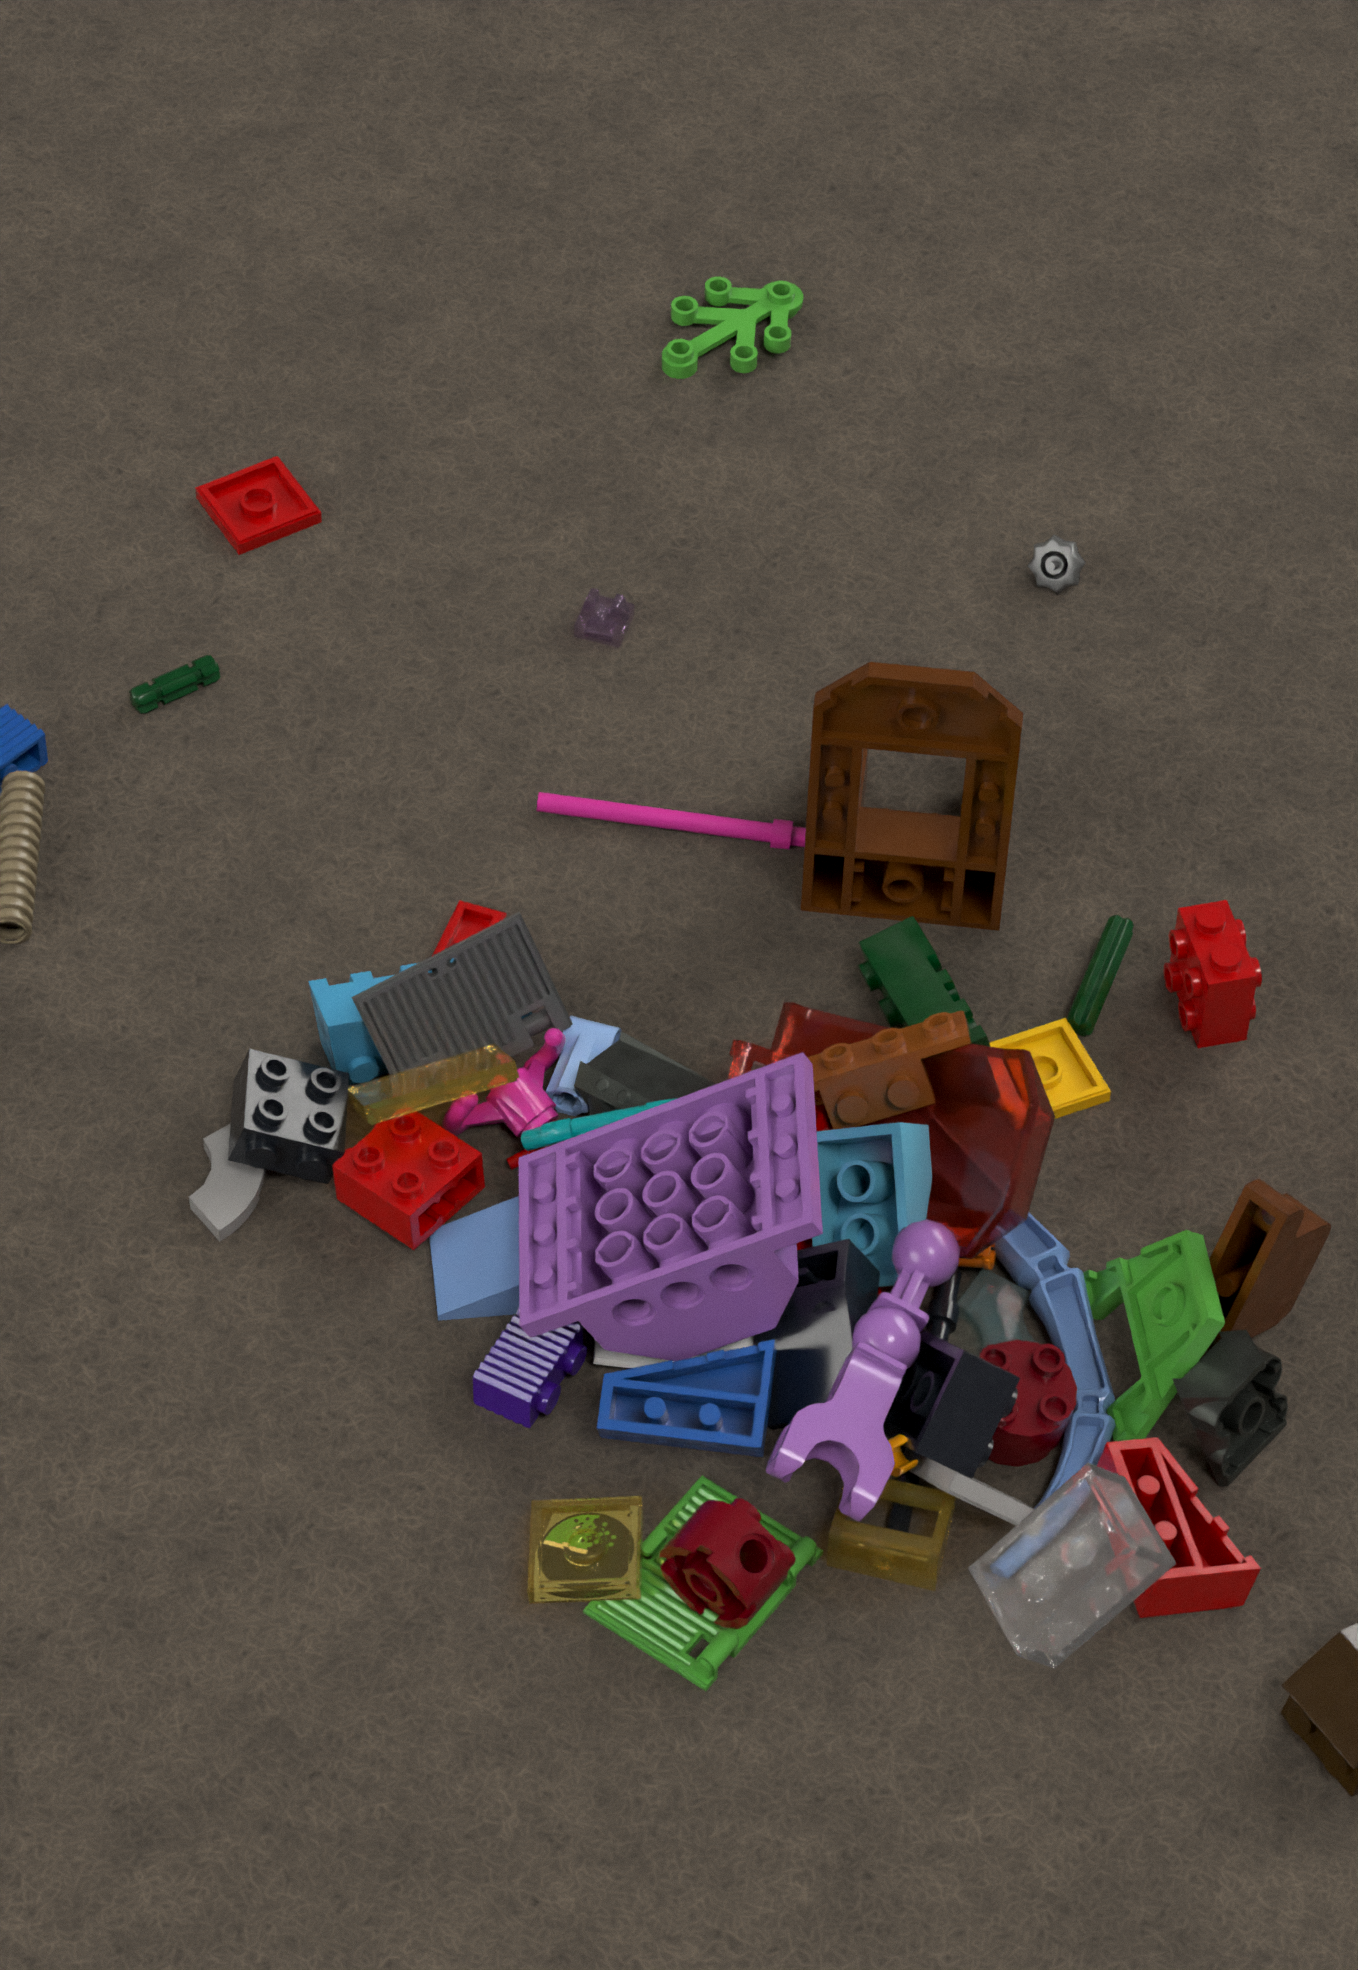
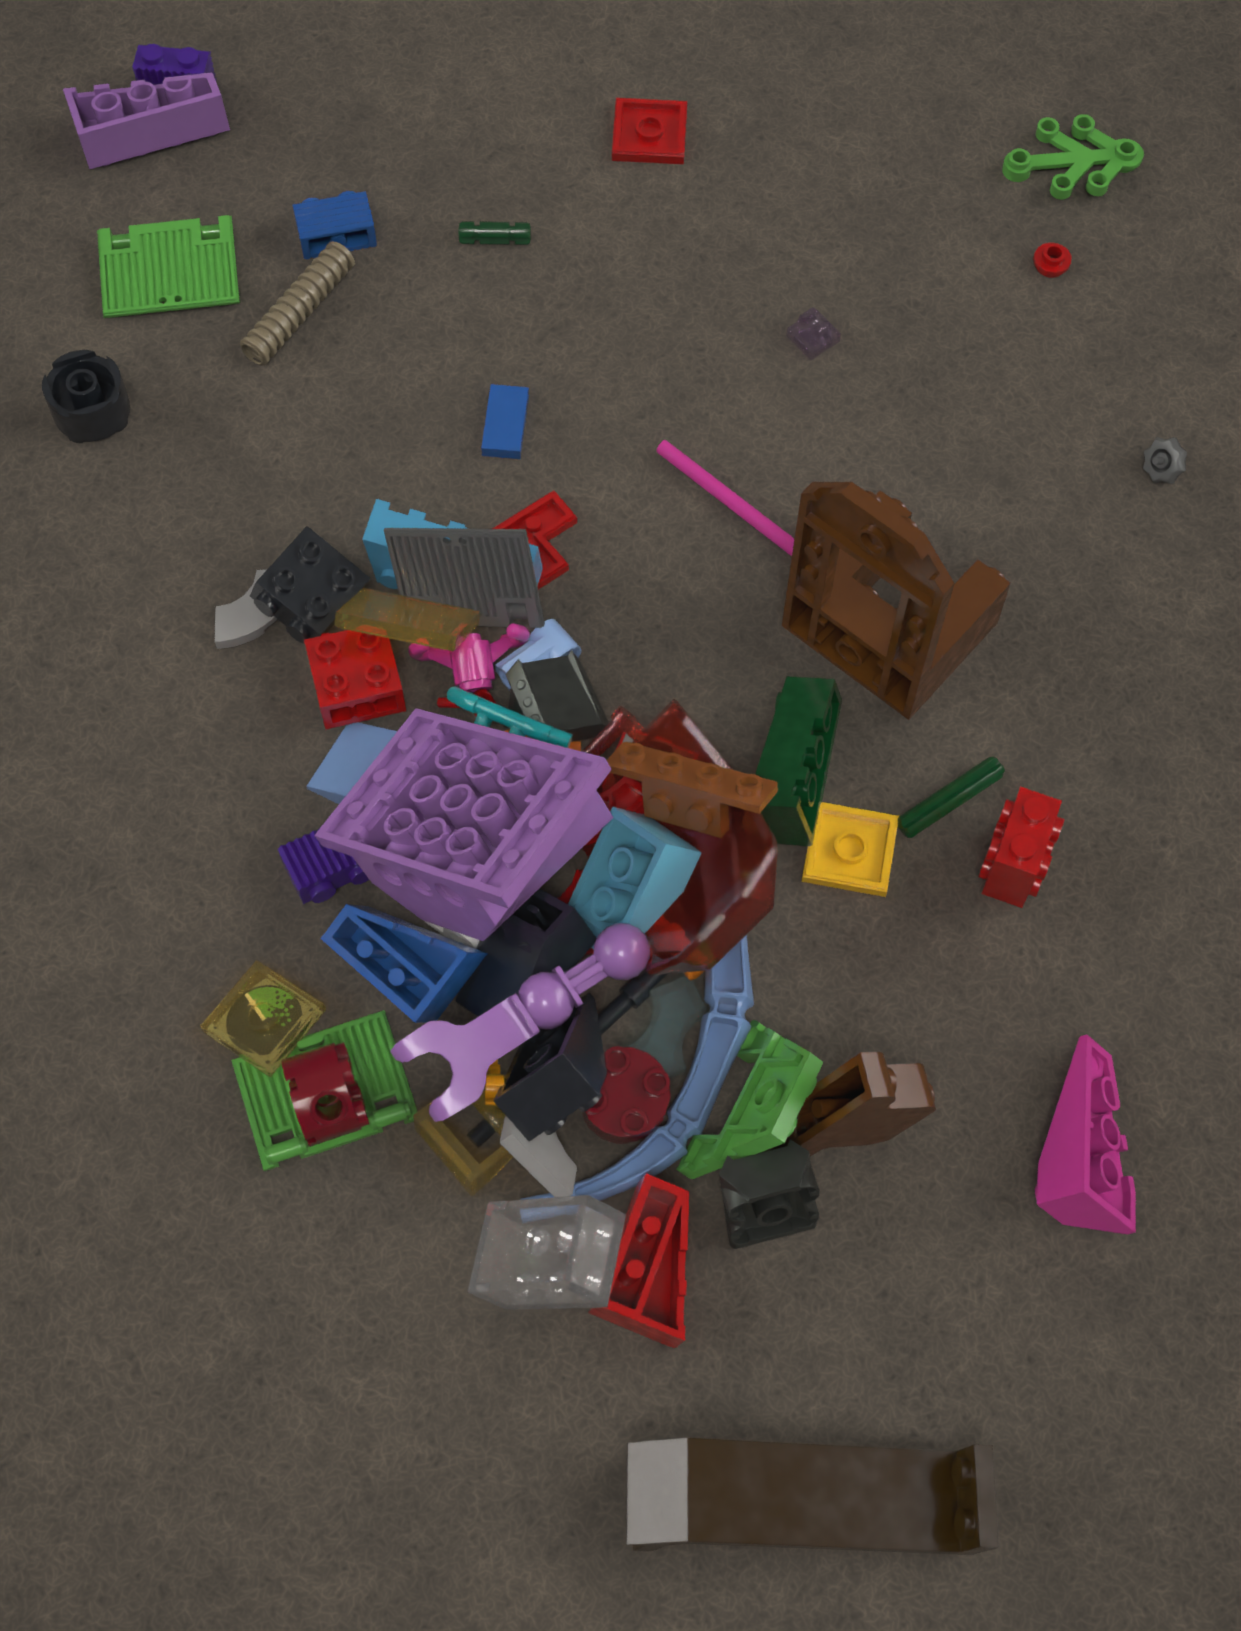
camera: 35 degrees right, 15 degrees up
none -> blue tile [481,384,529,459]
none -> red plate [1033,243,1072,278]

